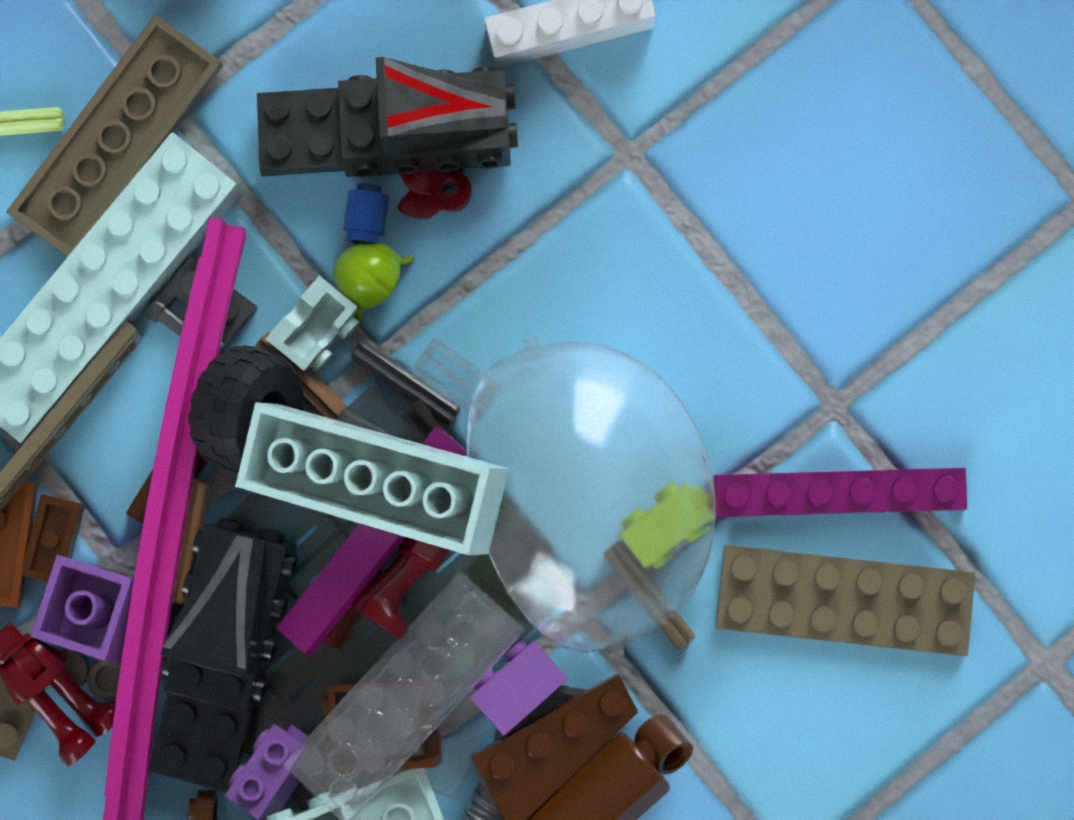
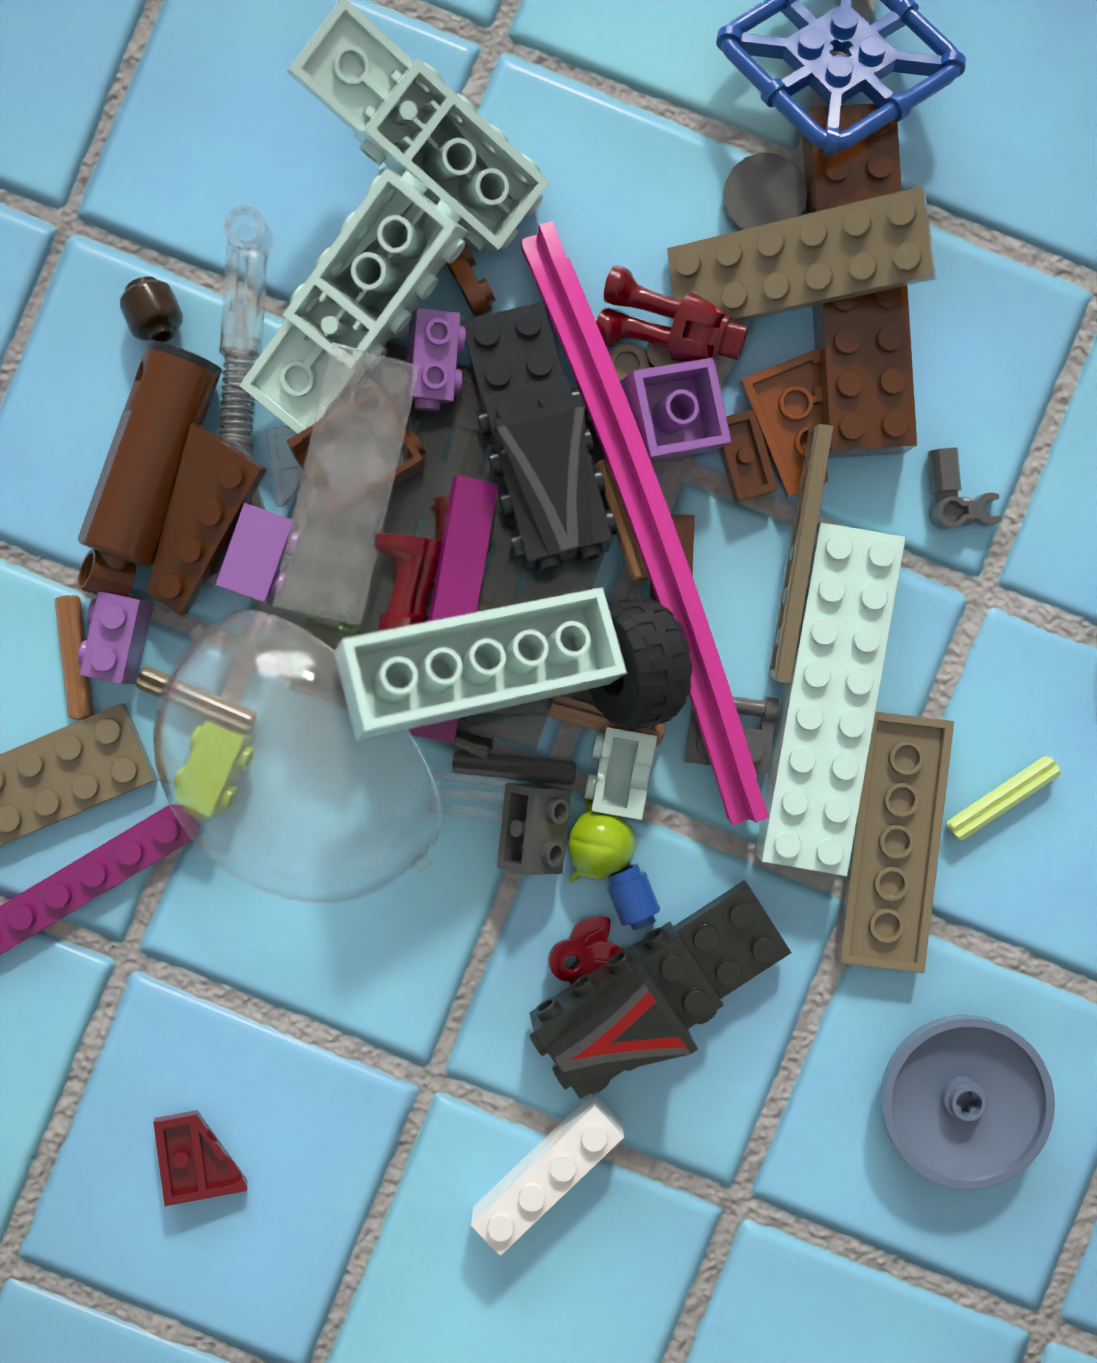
camera: 150 degrees right, 5 degrees up
none -> medium nougat axle [55,595,94,719]
none -> medium lavender brick [78,592,154,684]
none -> dark red wing [153,1110,248,1206]
none -> dark grey brick [497,783,571,875]

